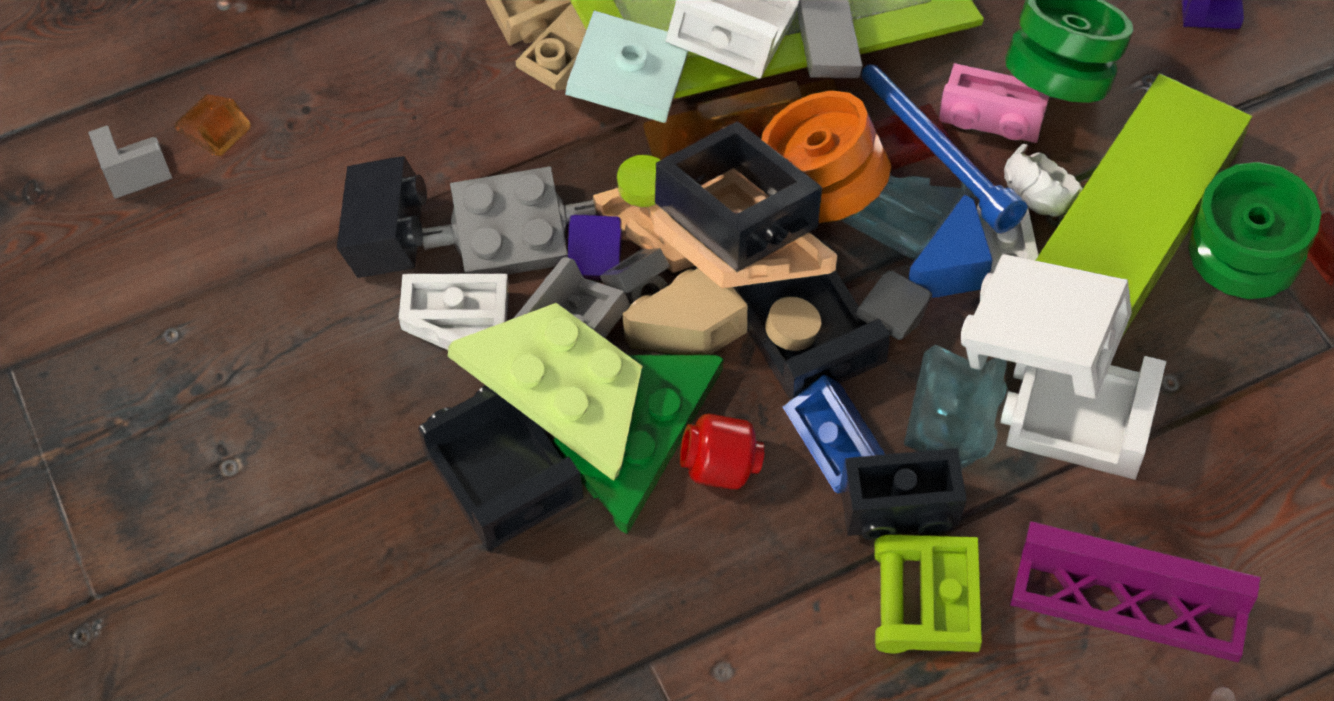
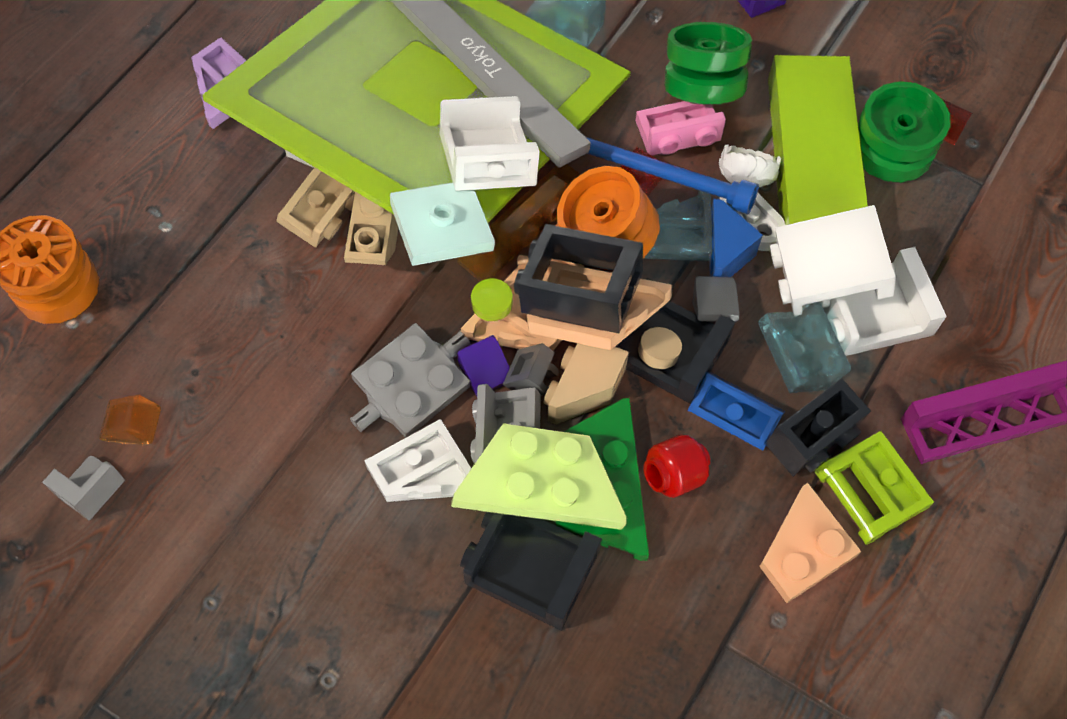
camera: 35 degrees left, 5 degrees up
black brick [337,156,427,278] -> none
none -> light nougat wing [760,483,861,603]

